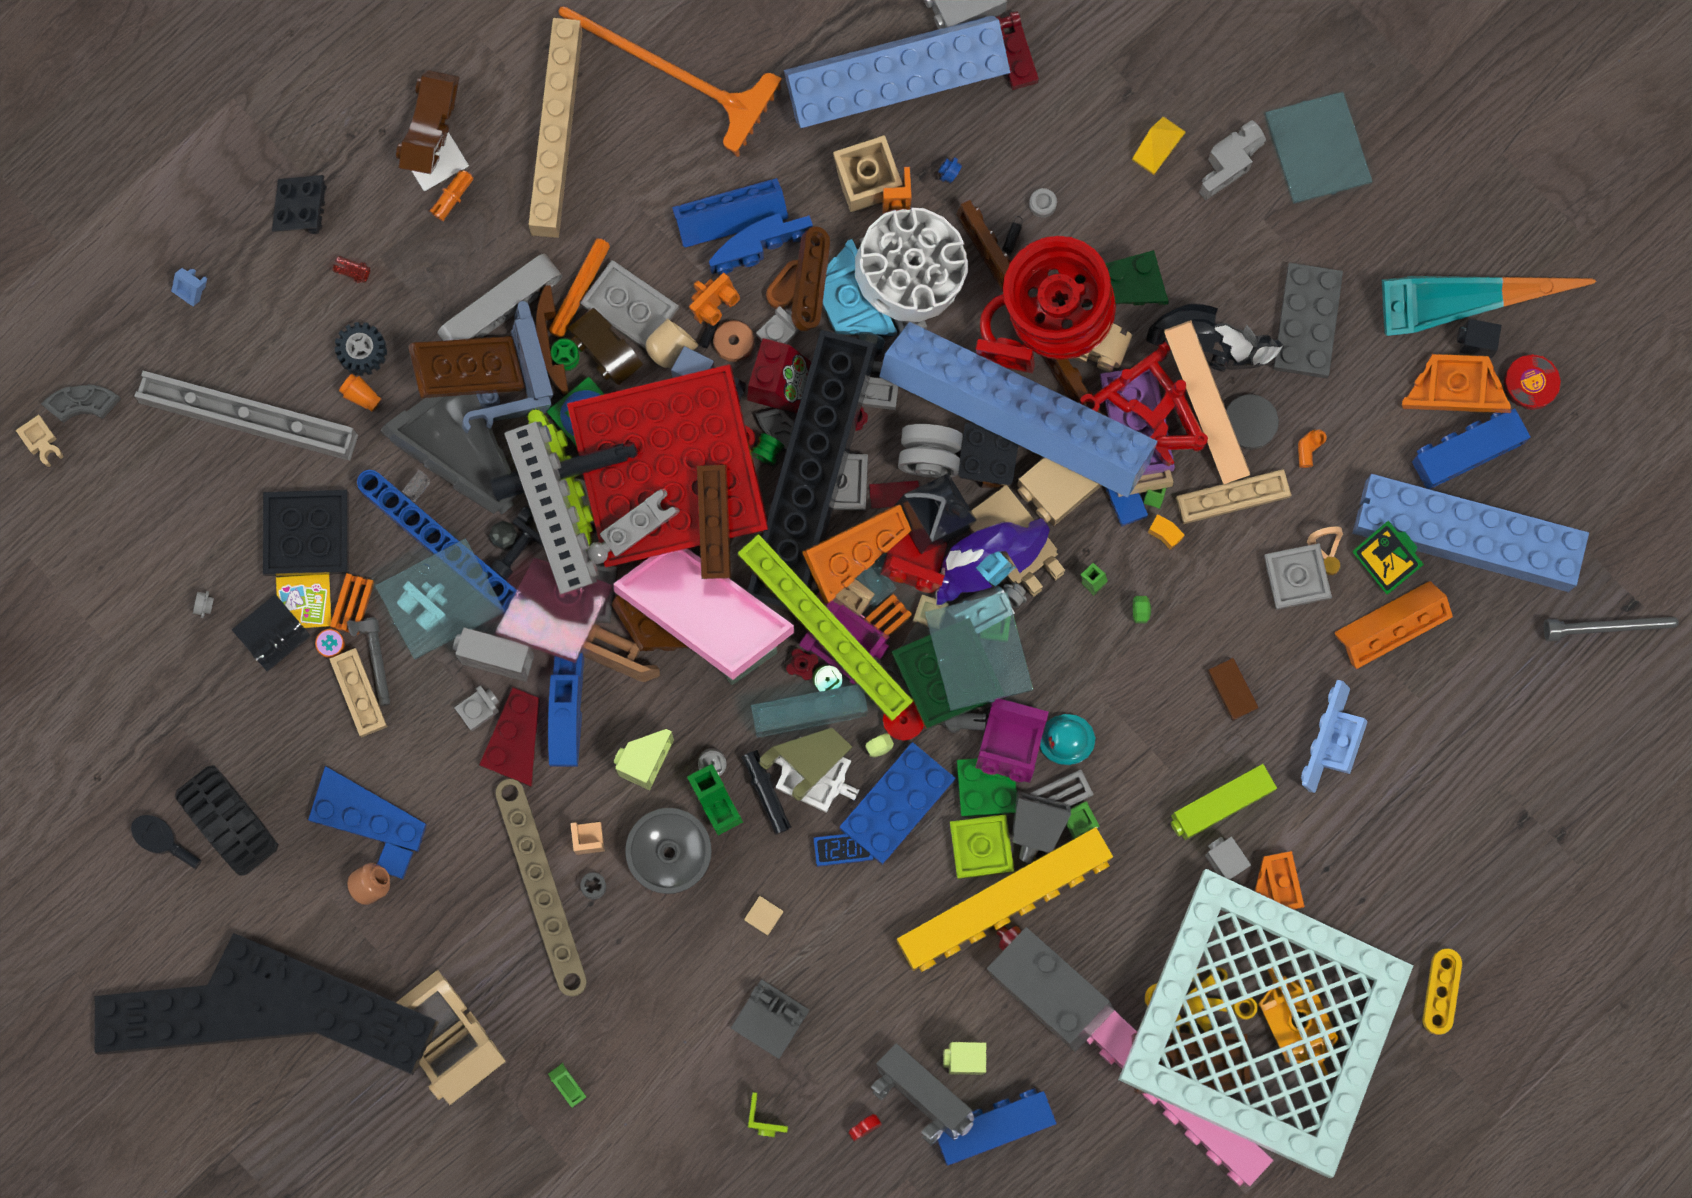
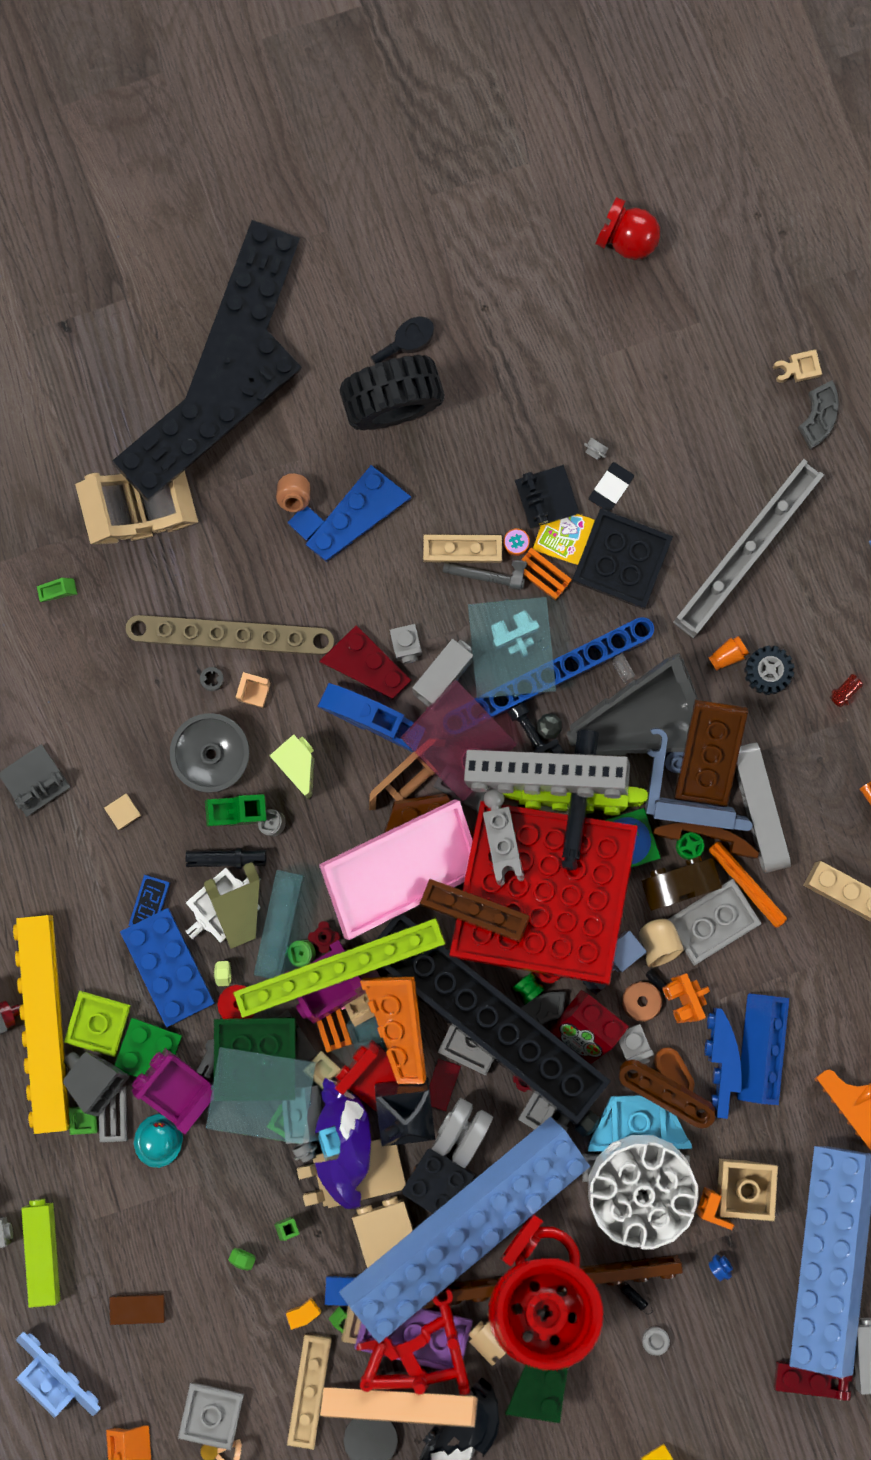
camera: 115 degrees right, 5 degrees up
none -> sticker [589,462,634,512]

